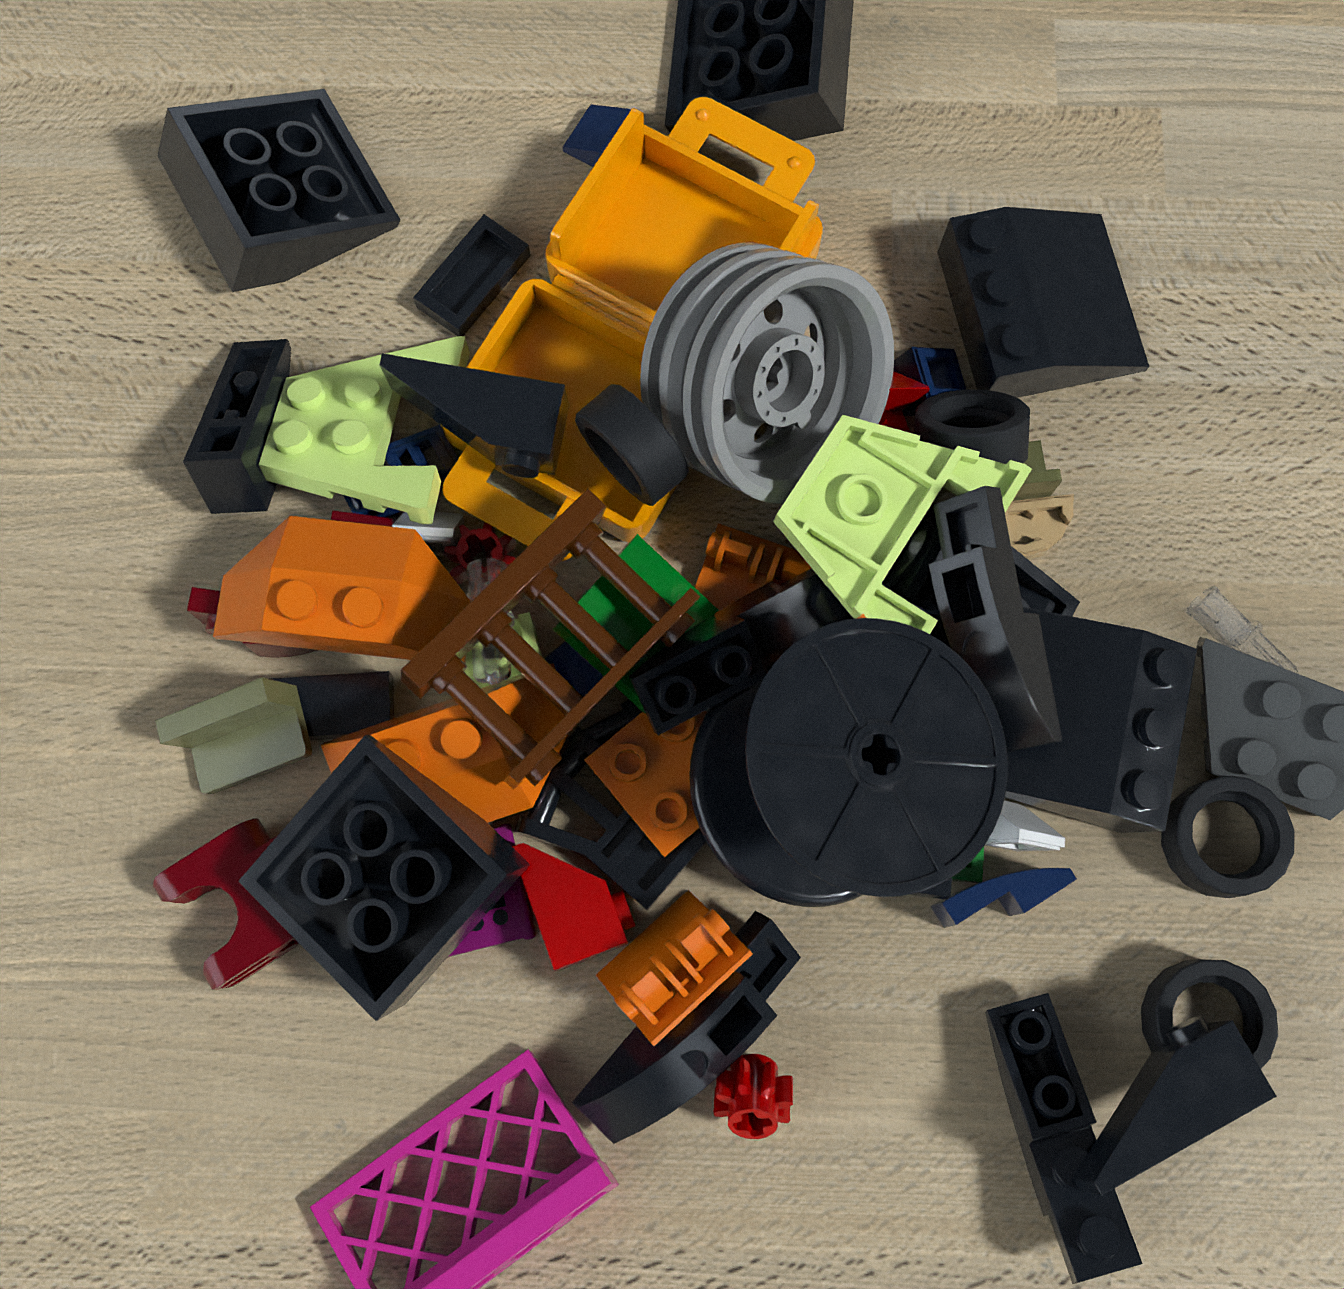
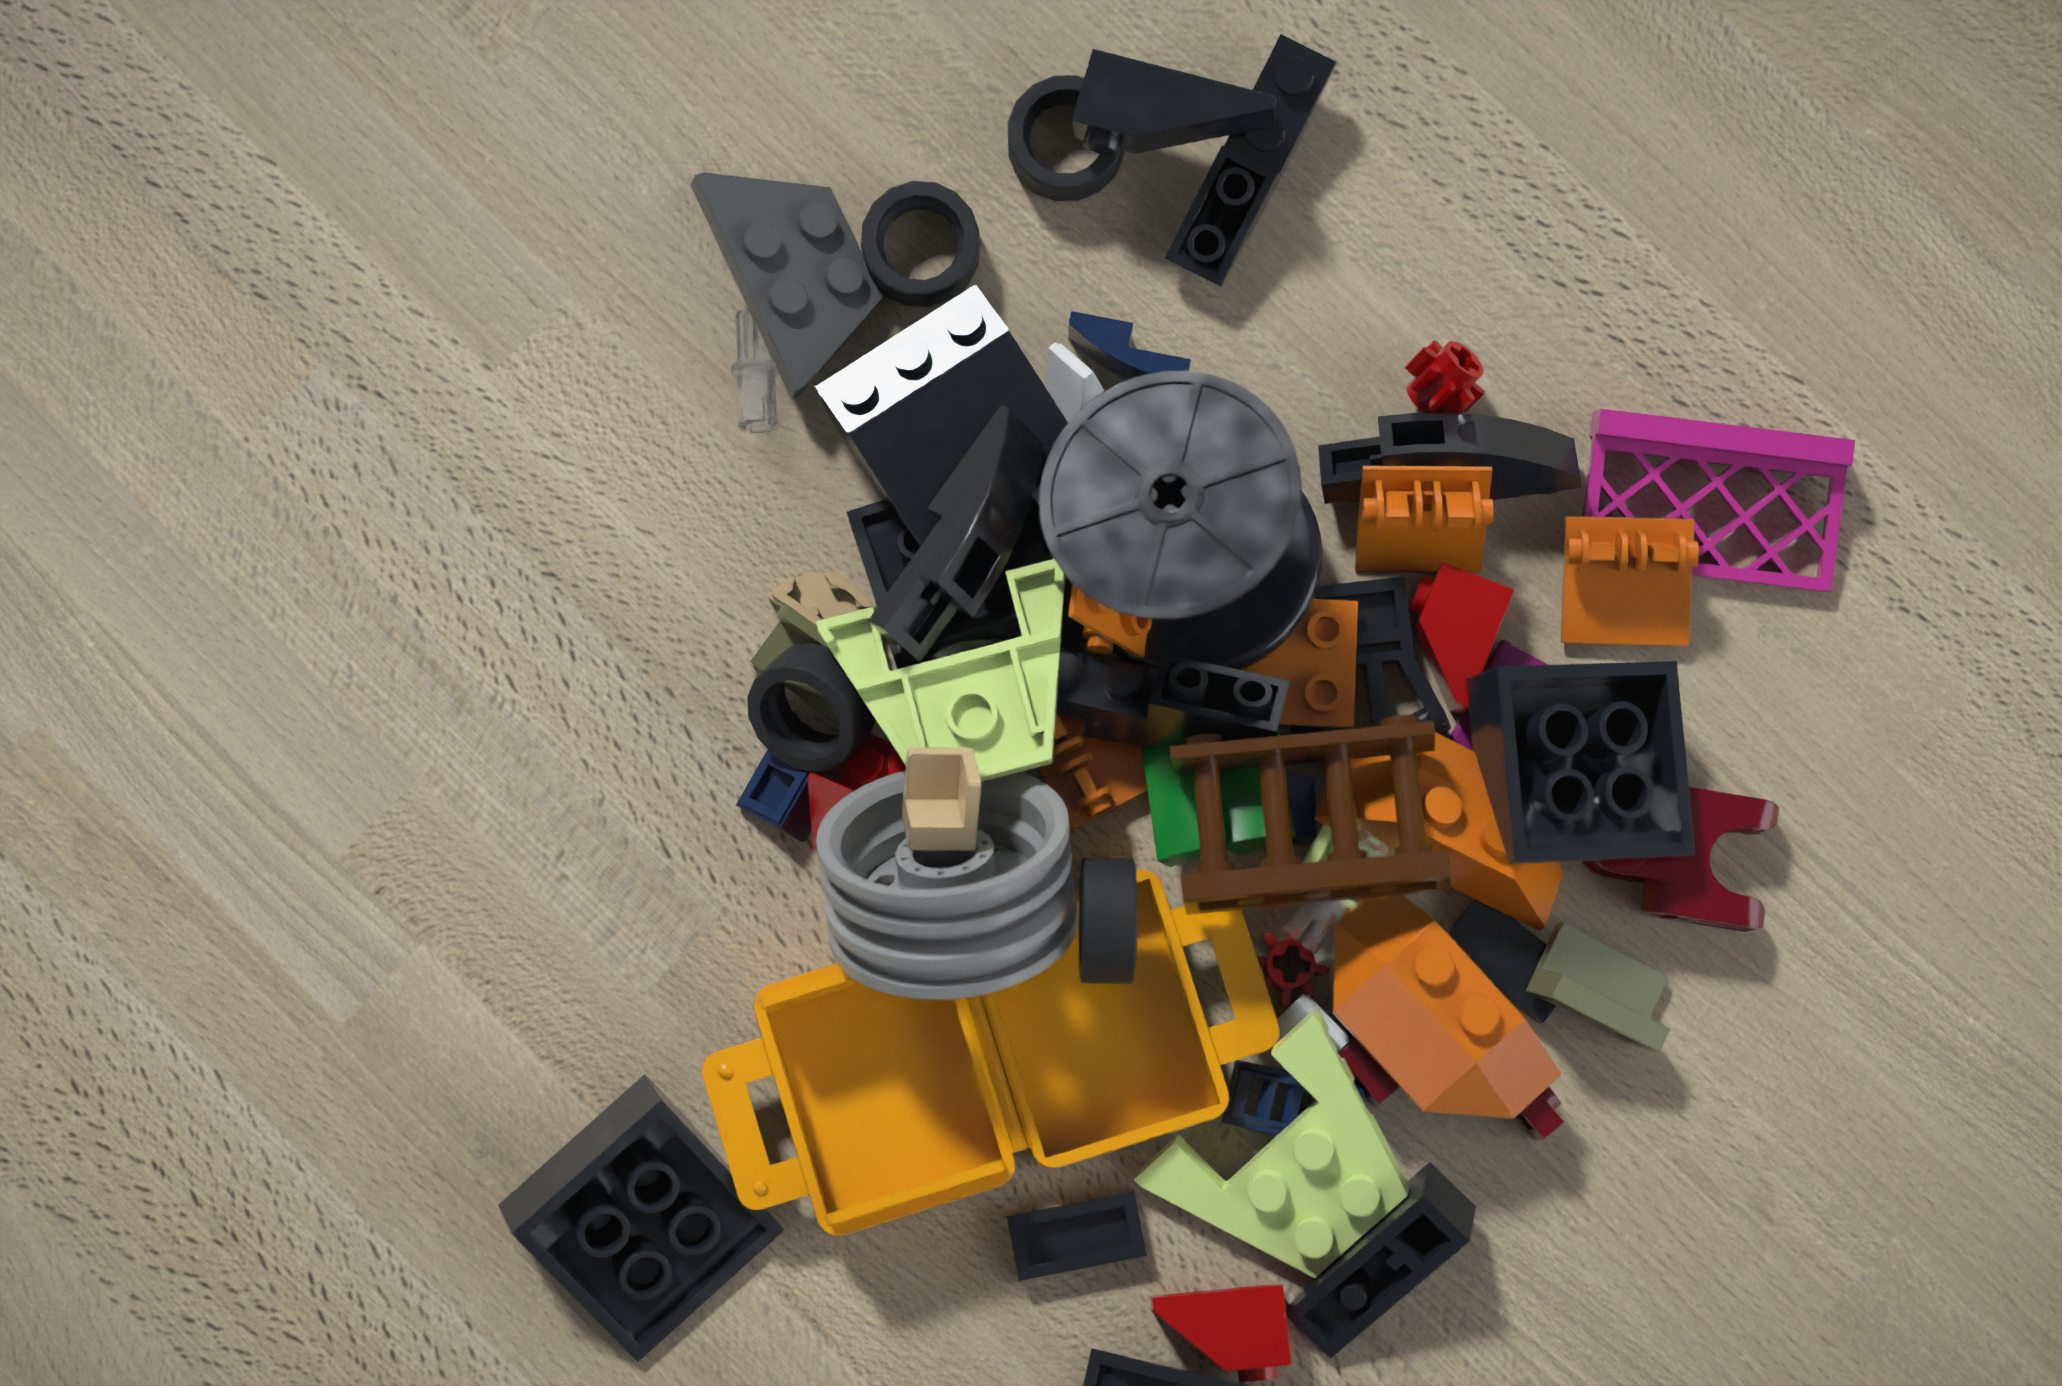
camera: 135 degrees left, 5 degrees up
black slope [379,353,569,478] -> none
dark blue slope [563,104,631,167] -> none
black slope [937,207,1150,398] -> none
none -> tan panel [902,747,981,850]
none -> red slope [1150,1283,1292,1382]
none -> orange hinge [1561,516,1699,646]

